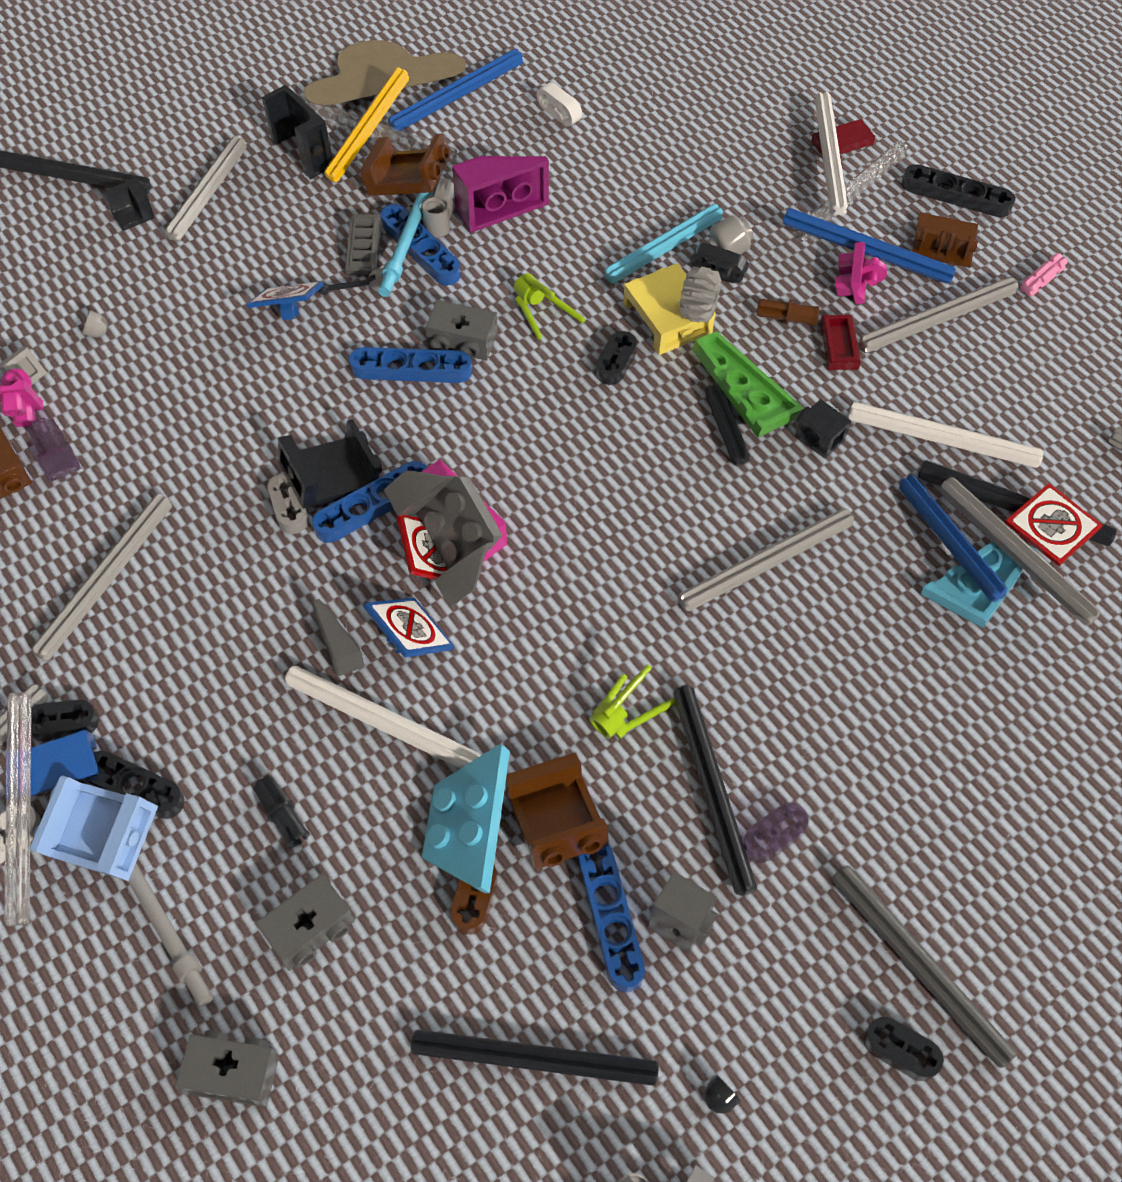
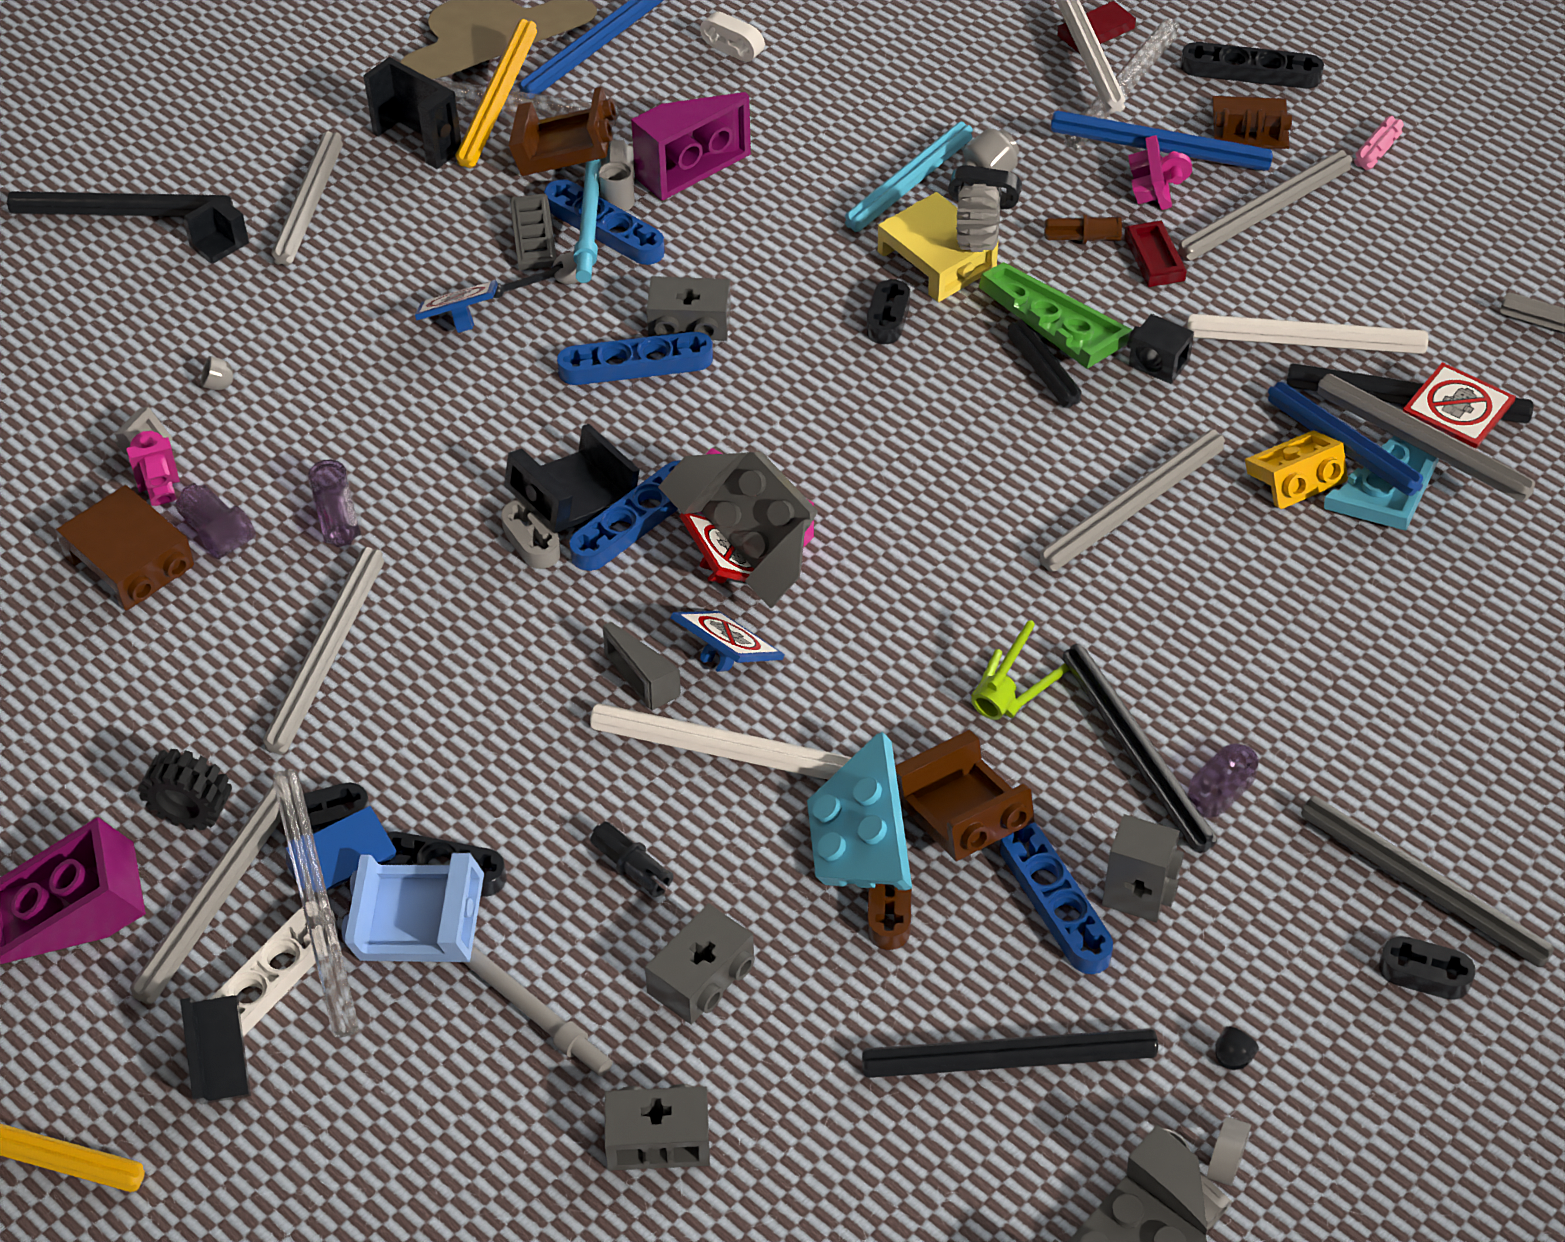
camera: 10 degrees left, 10 degrees down
lime plant [514,273,585,340] -> none
none -> clear purple piece [308,459,361,547]
none -> yellow bracket [1245,430,1348,509]

